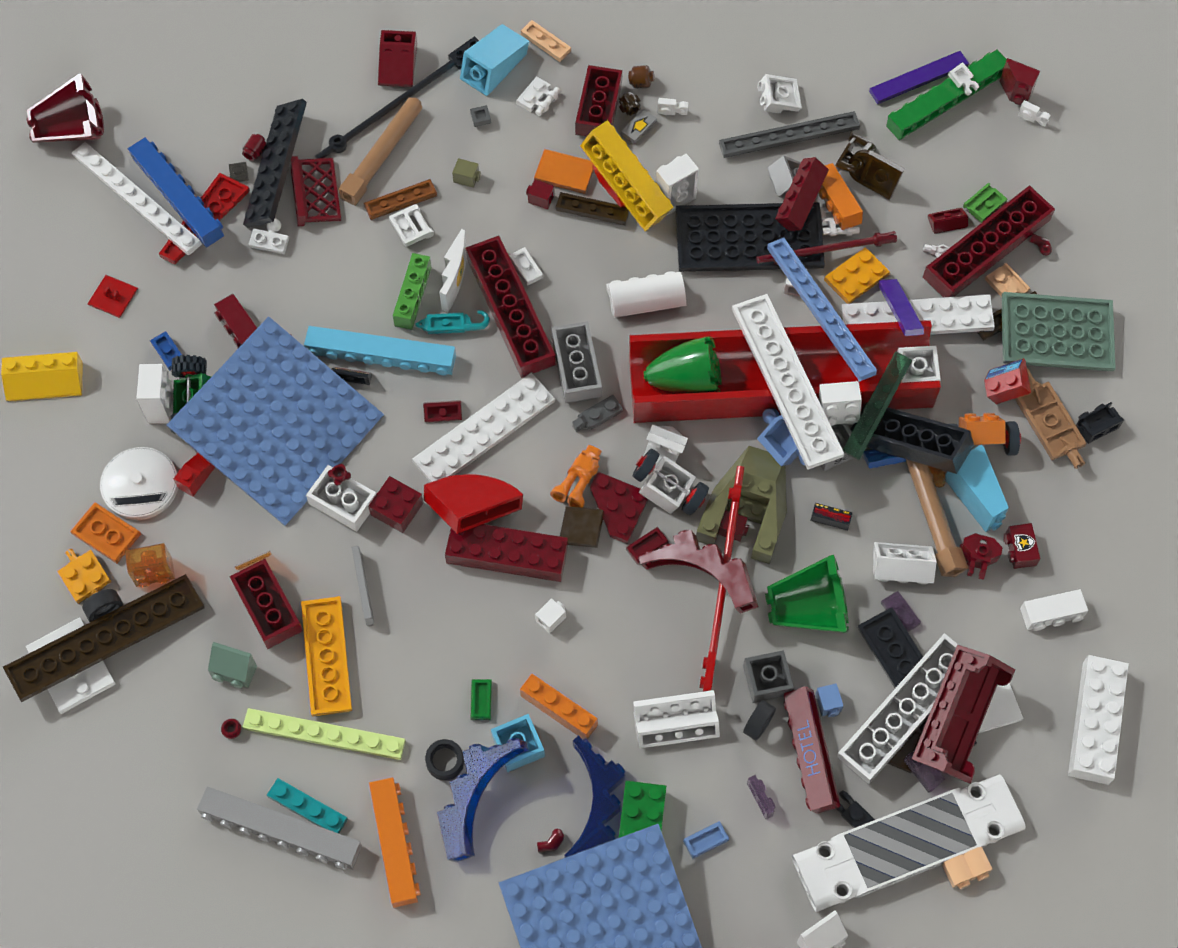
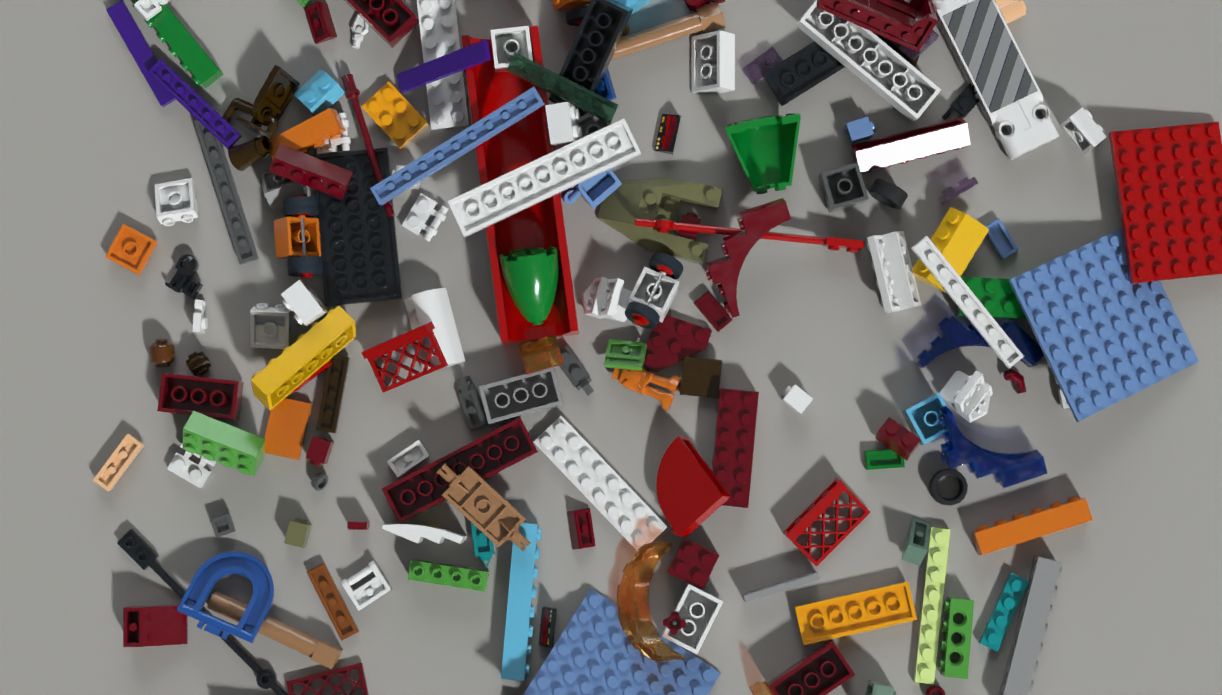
camera: 90 degrees left, 20 degrees up
medium azure slope [460,24,529,96] -> none
orange brick [520,674,598,741] -> none
light grey tile [621,109,657,144] -> none
none -> orange plate [105,224,158,275]
none -> dark purple tile [148,59,242,150]
none -> black piece [165,255,203,299]
none -> blue piece [177,552,274,643]
none -> bright green brick [183,411,266,476]
none -> dark brown plant [228,136,272,171]
none -> white plate [250,303,292,349]
none -> brick [273,195,323,279]
none -> medium azure slope [294,69,345,116]
none -> dark grey piece [311,473,328,491]
none -> dark red tile [347,521,370,530]
none -> red fence [361,321,448,393]
none -> white plate [401,193,449,242]
none -> medium nougat plate [436,463,531,552]
none -> dark grey hinge [457,376,488,431]
none -> clear orange slope [518,335,564,374]
none -> bright green plate [604,339,647,371]
none -> clear orange windscreen [617,541,685,662]
none -> red fence [782,478,871,567]
none -> dark red brick [875,417,921,461]
none -> sand green slope [901,518,931,566]
none -> yellow slope [911,207,989,293]
none -> white tile [911,236,1024,368]
none -> bright green brick [938,597,974,679]
none -> white piece [940,371,993,423]

